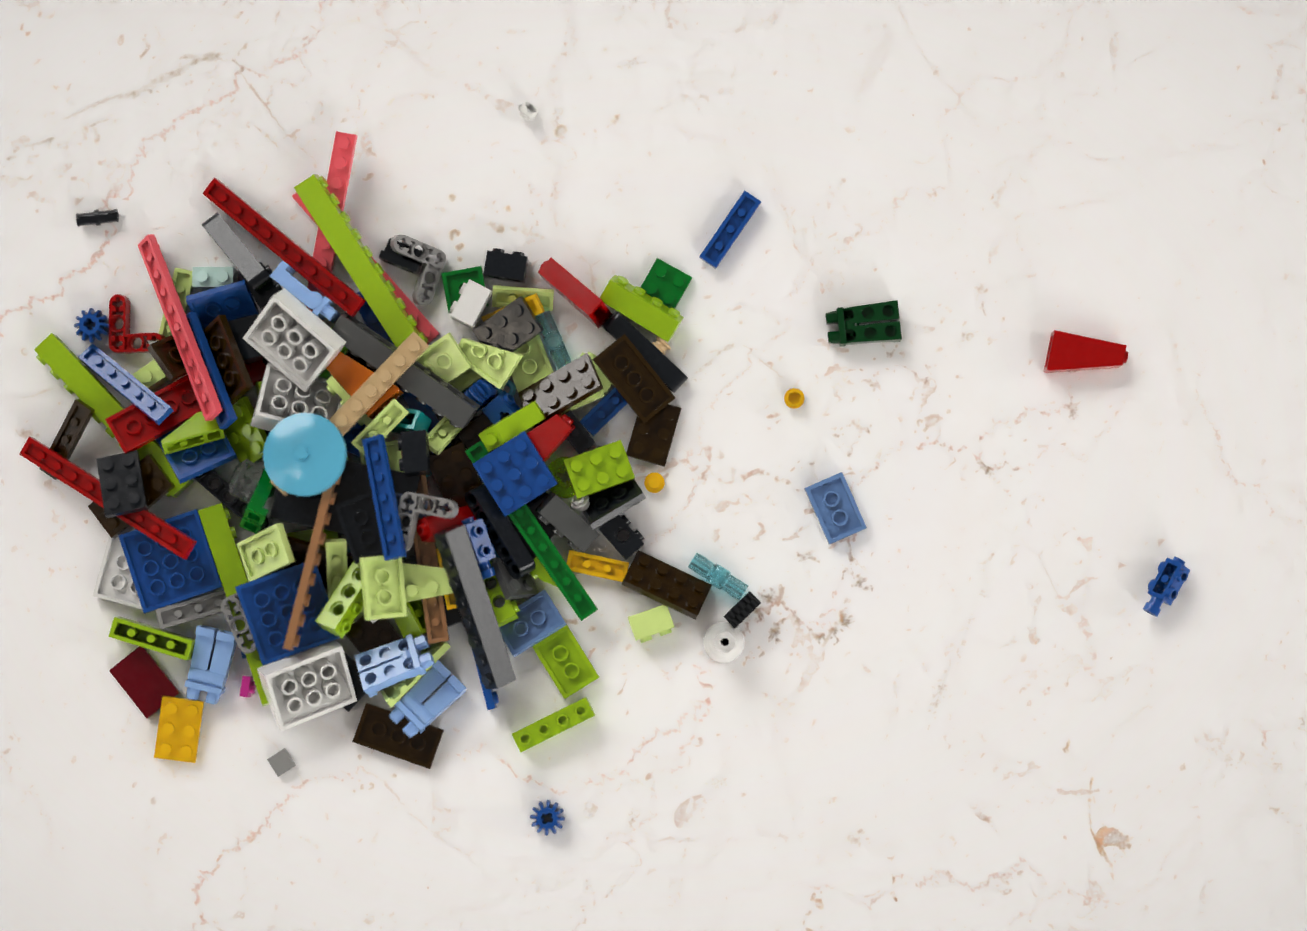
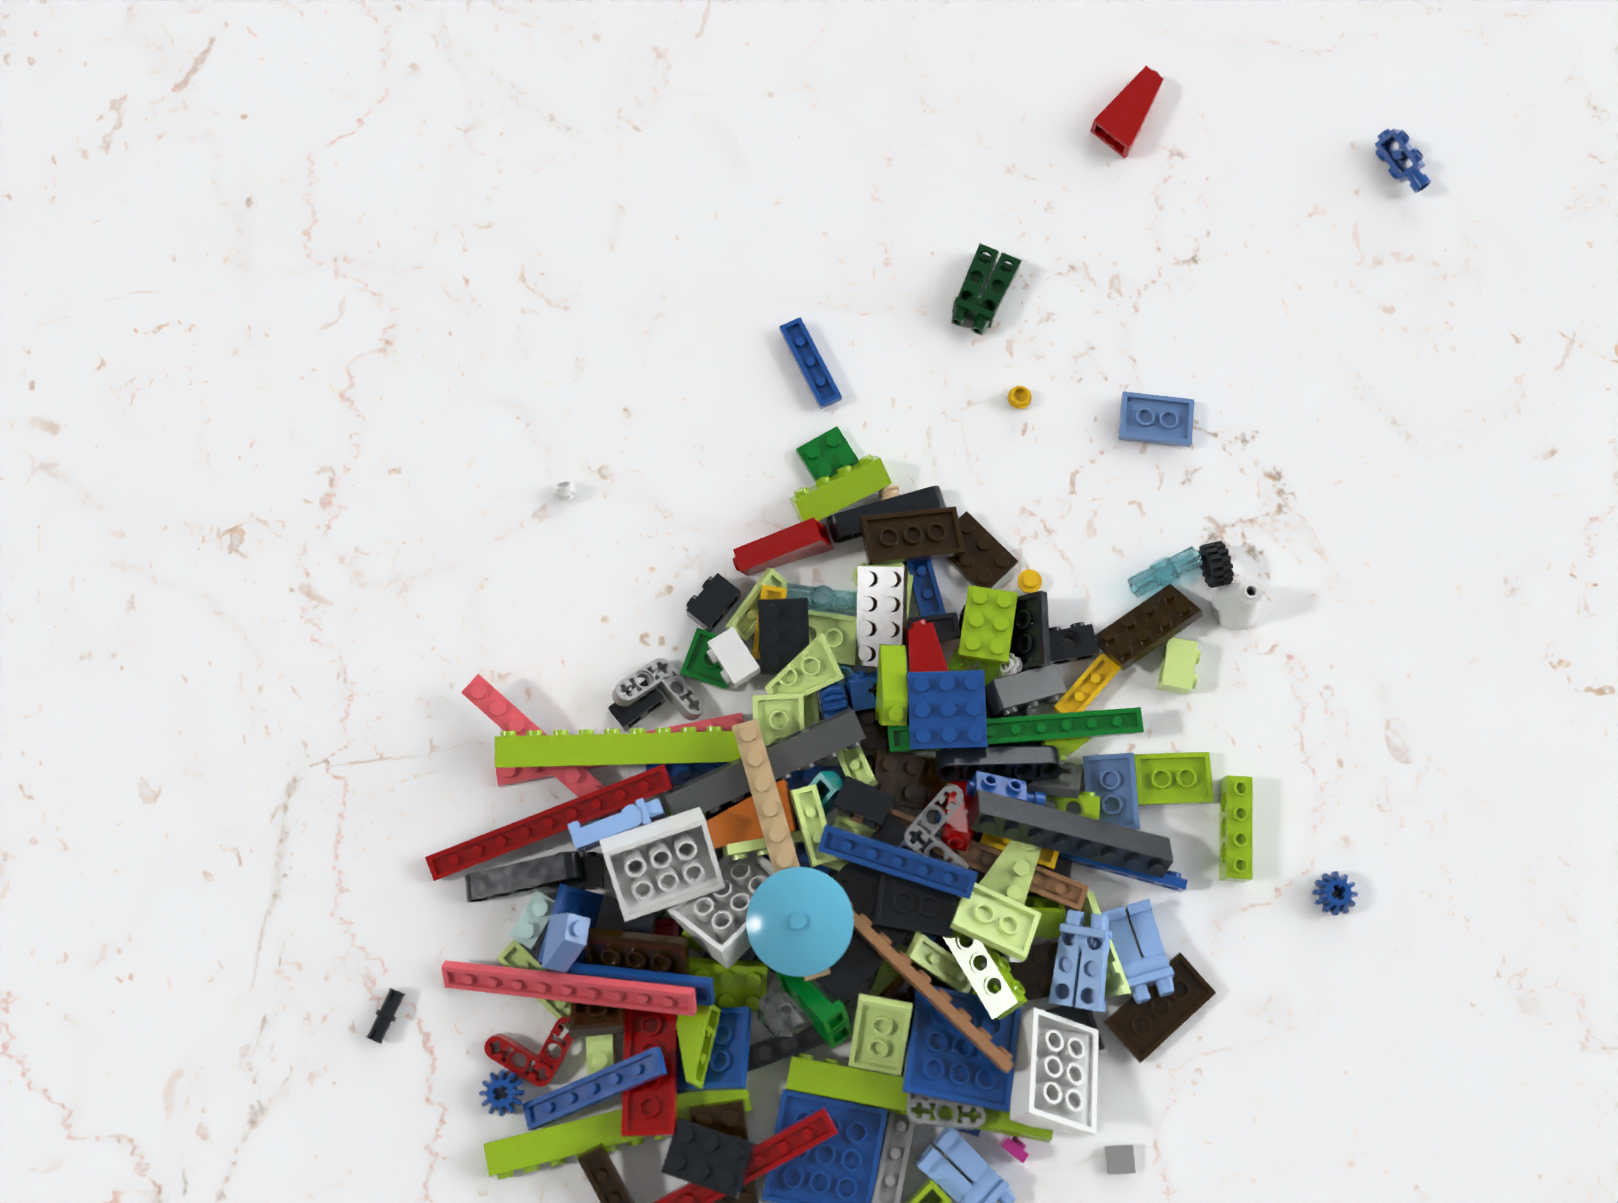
camera: 65 degrees left, 10 degrees down
none -> medium blue slope [541,913,590,973]

